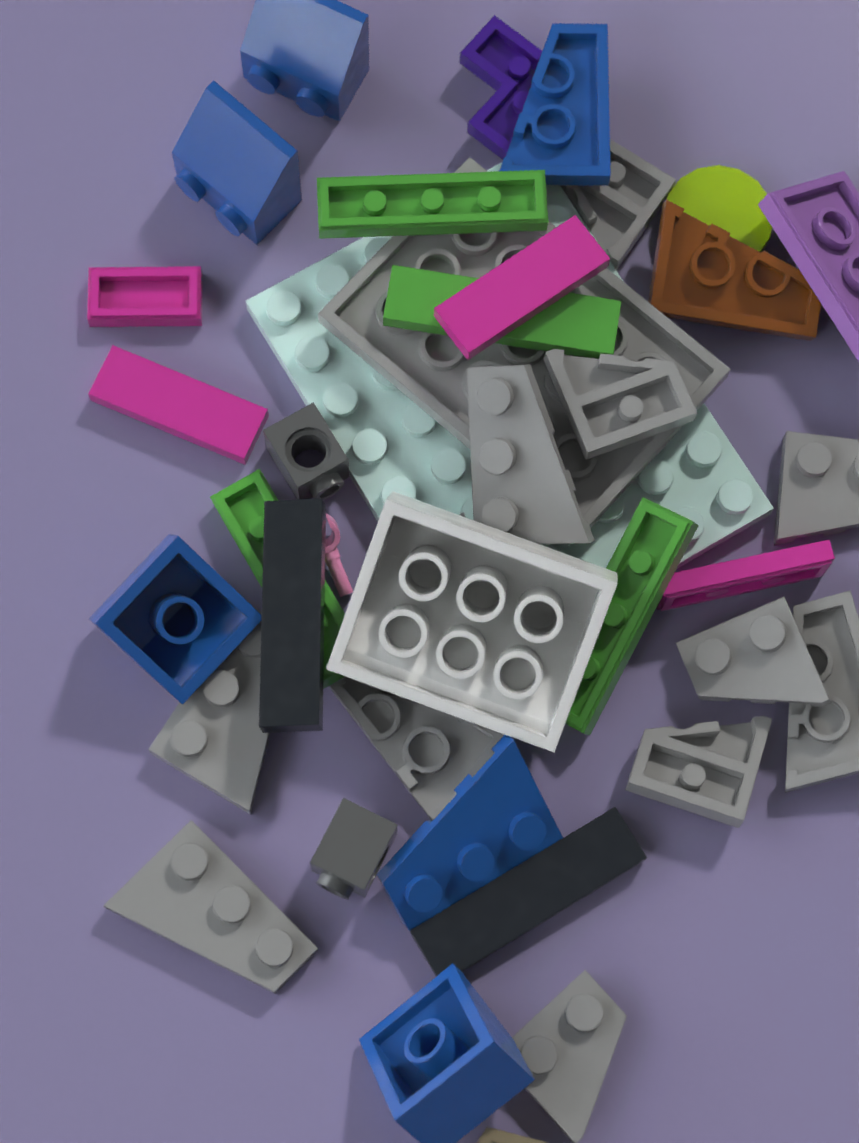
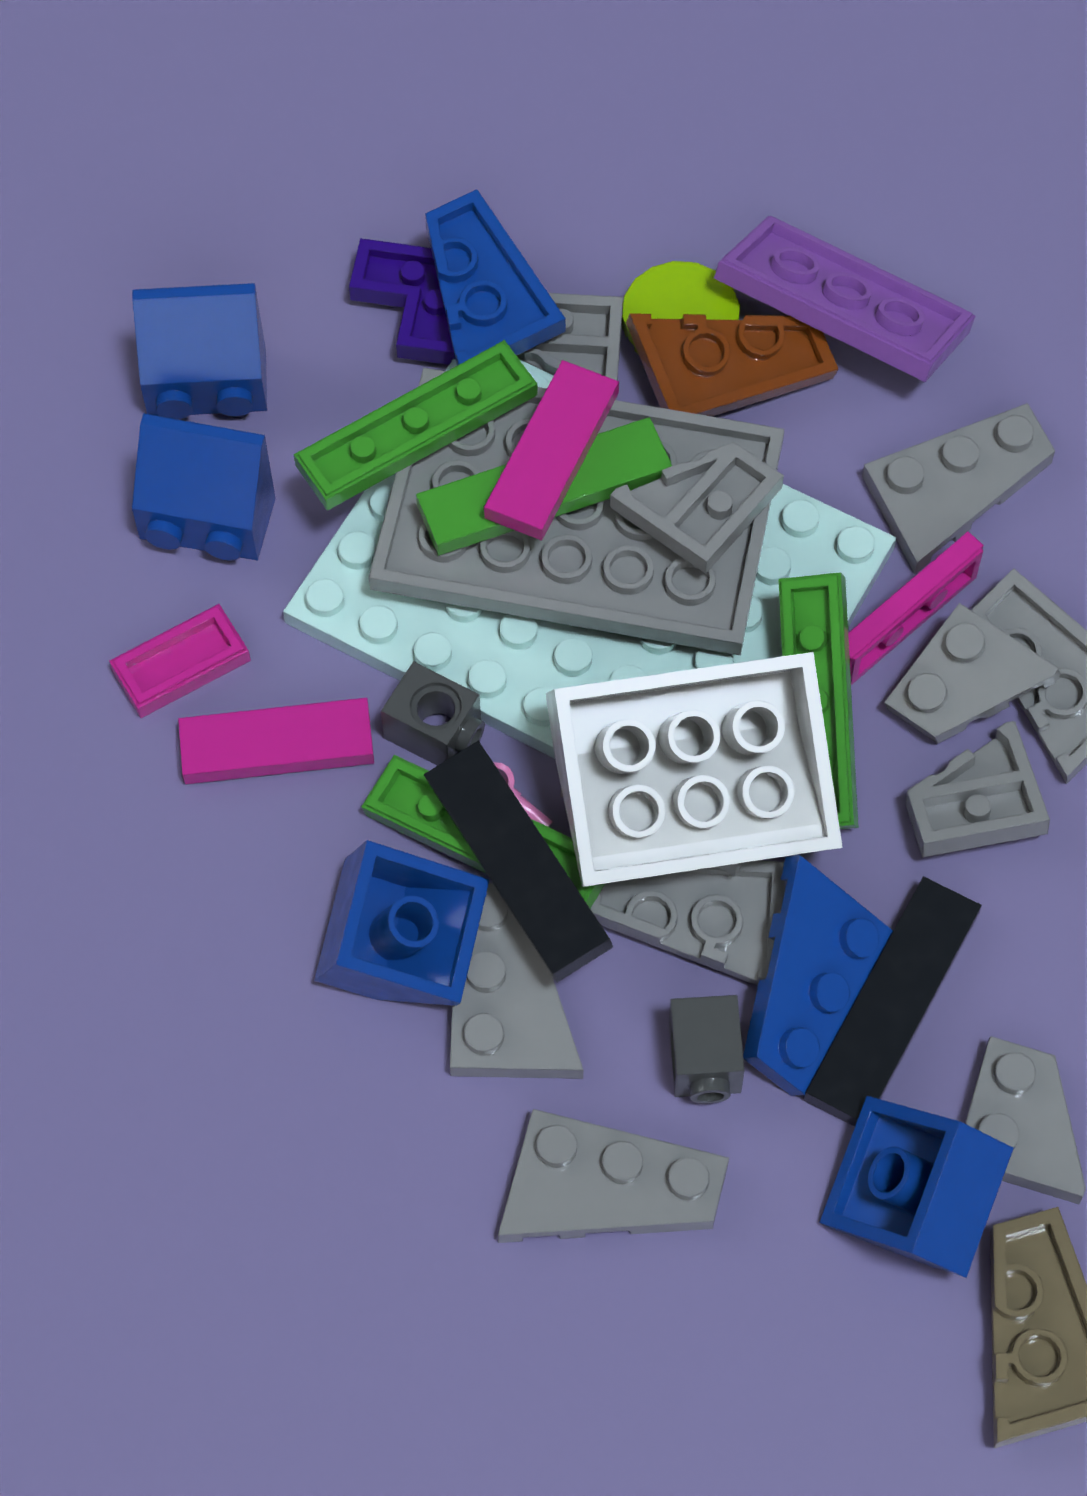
camera: 25 degrees left, 10 degrees down
light grey wing [467,364,595,544] -> none

